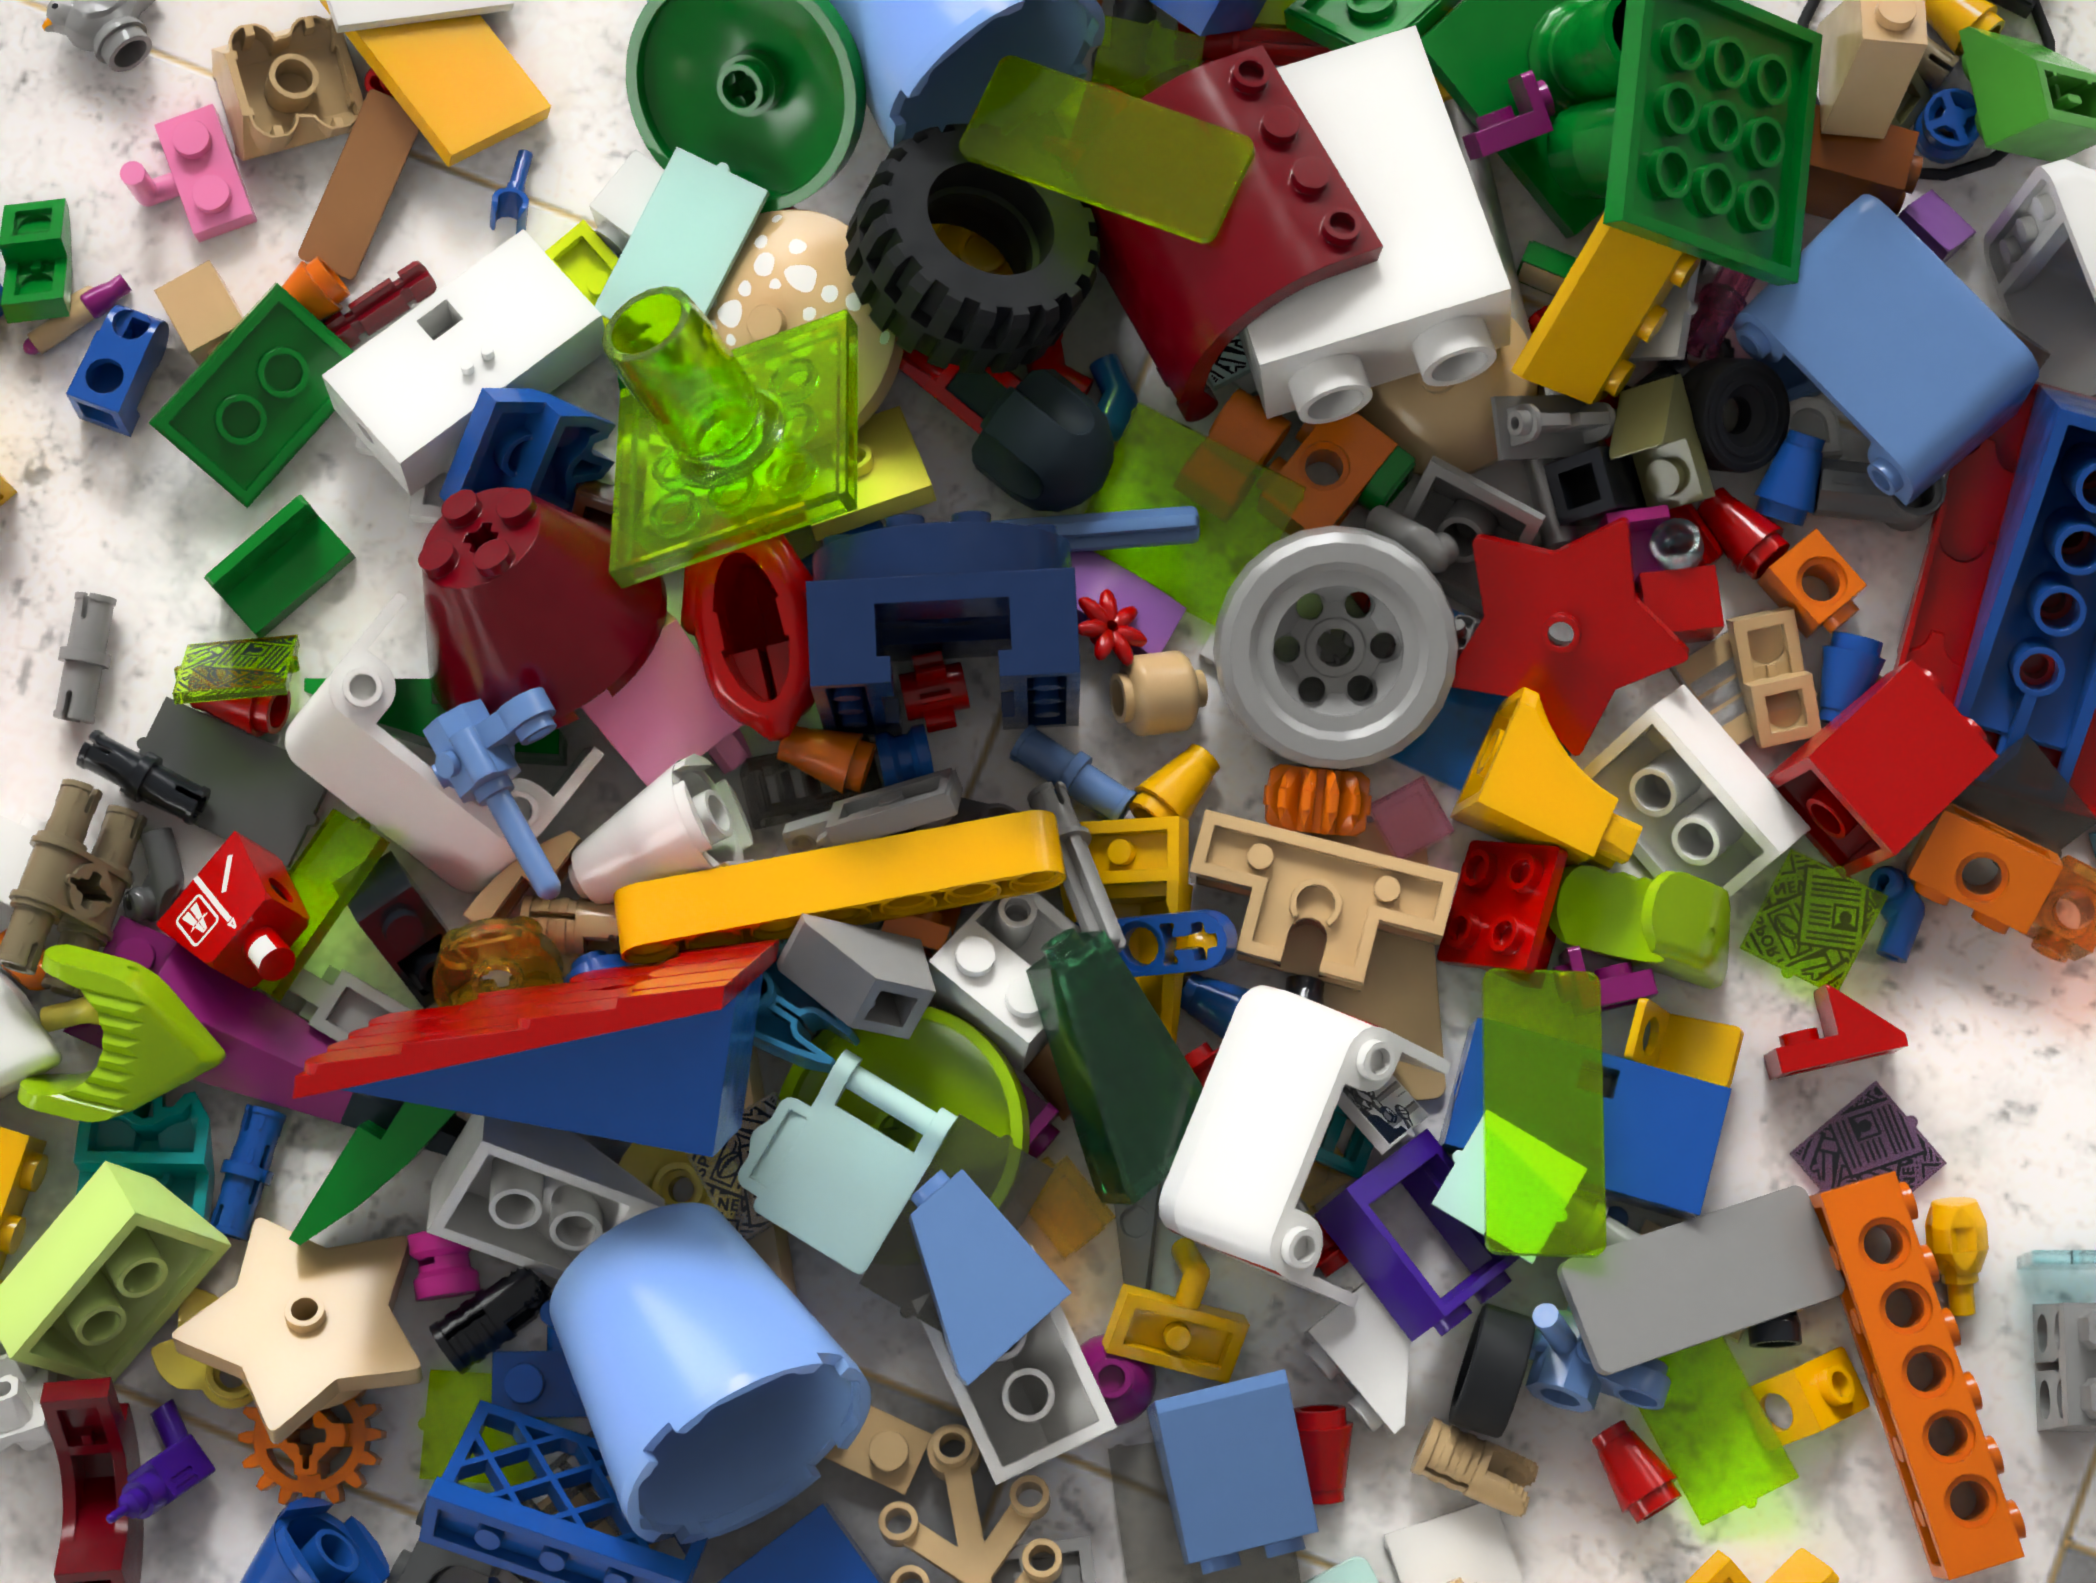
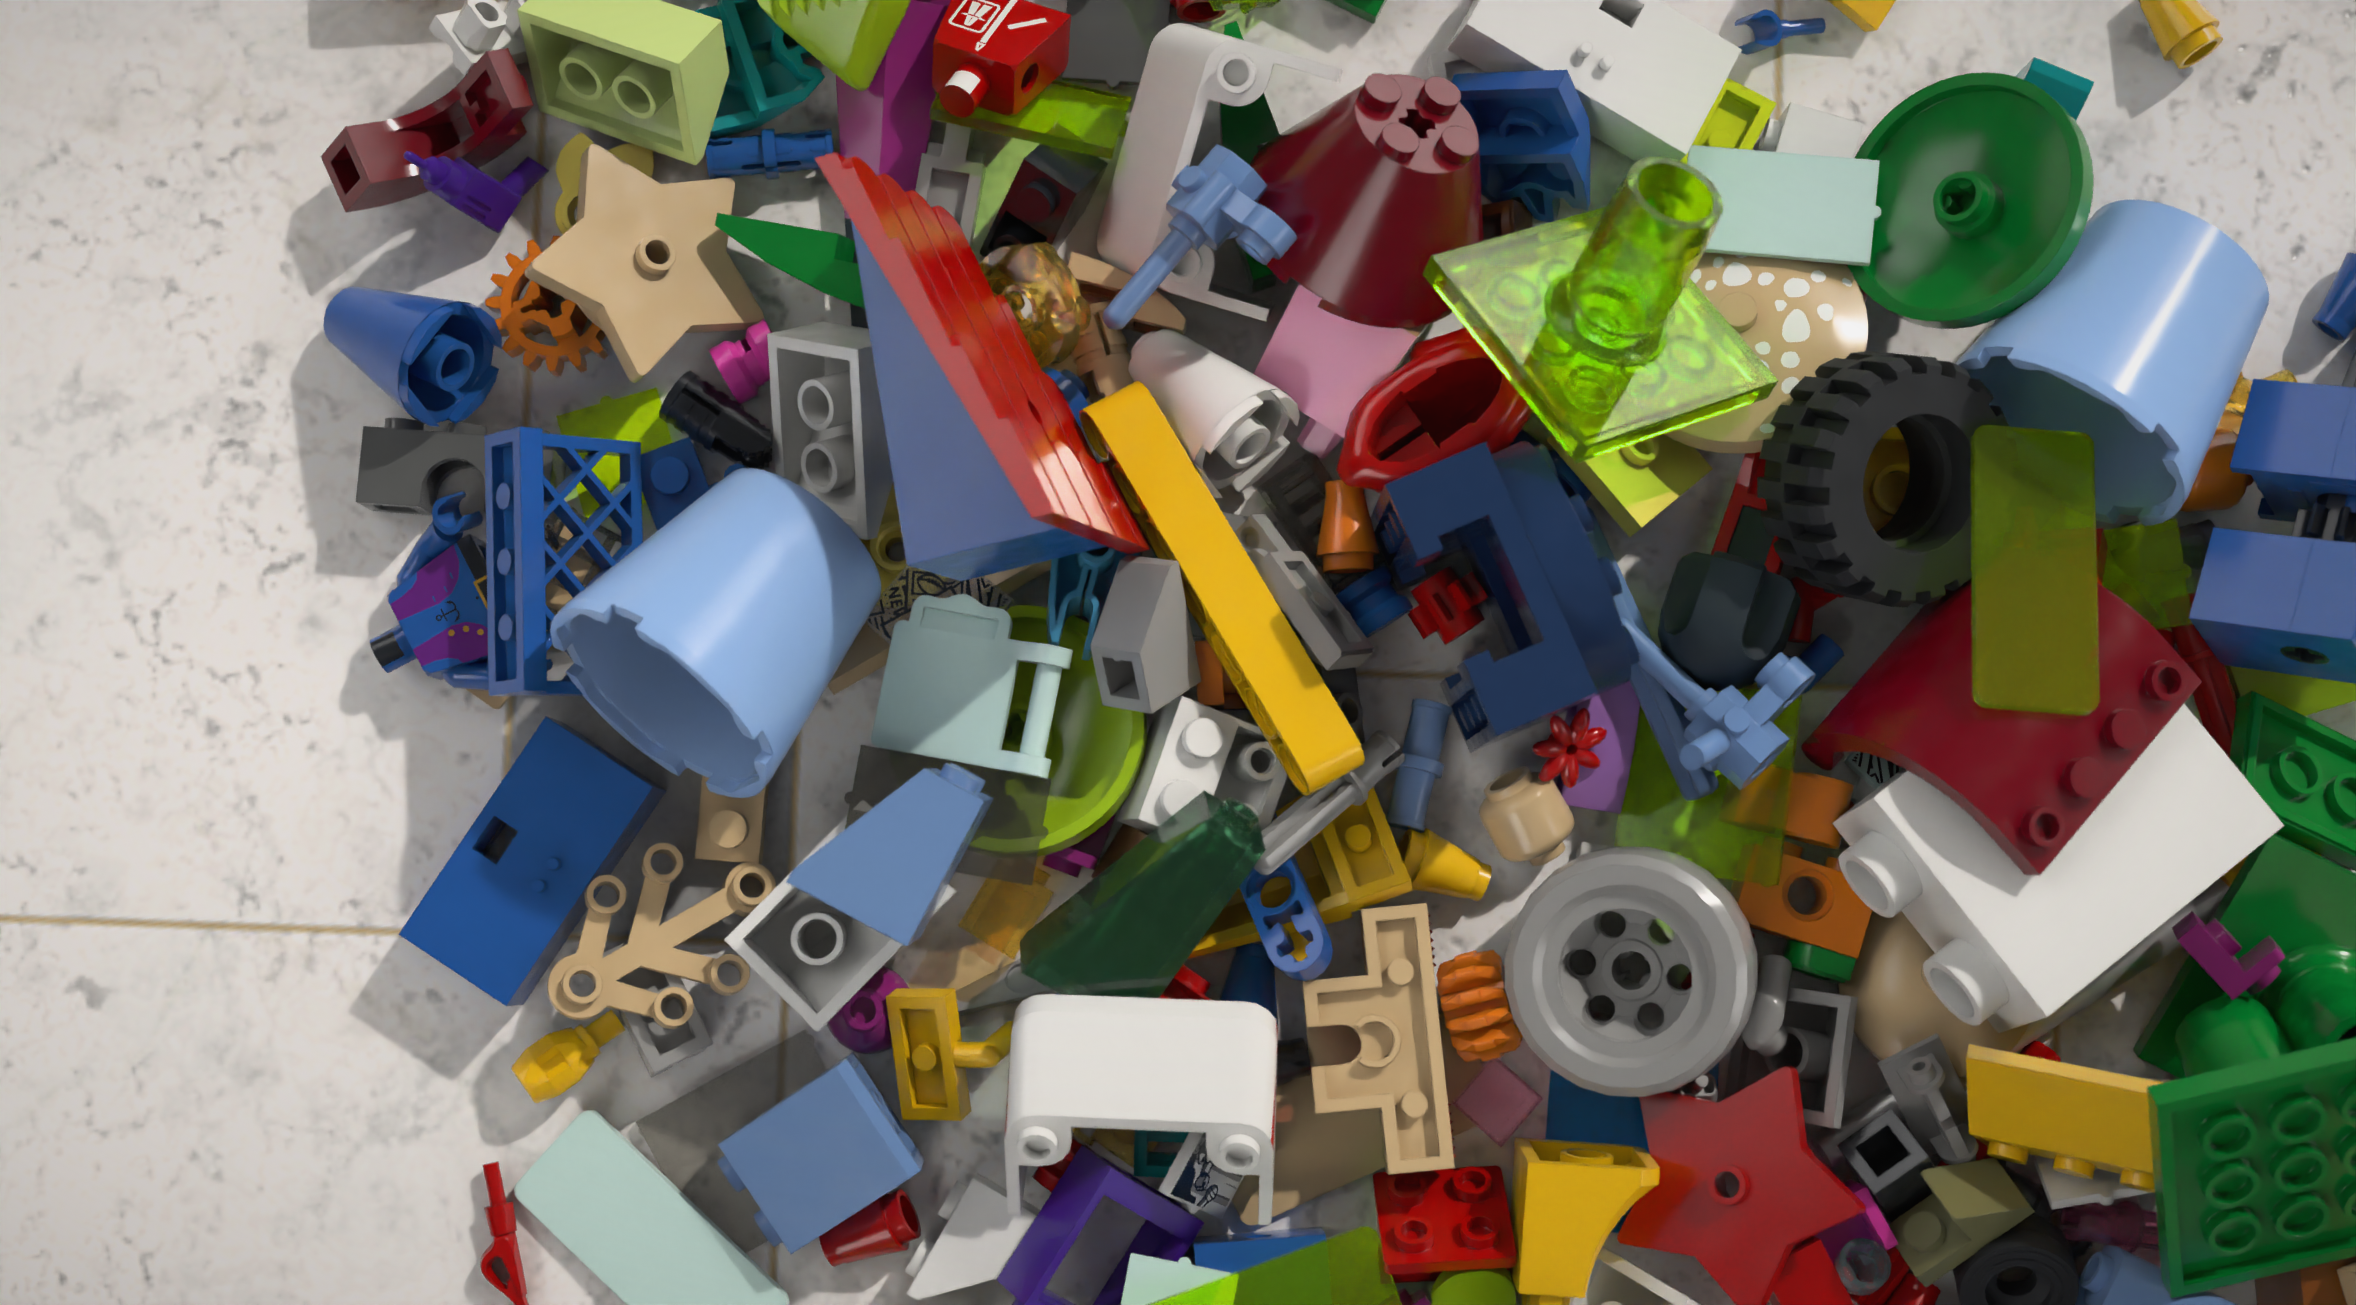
camera: 70 degrees right, 5 degrees up
green tile [1517,240,1577,296] -> none
none -> medium blue piece [1620,618,1816,790]

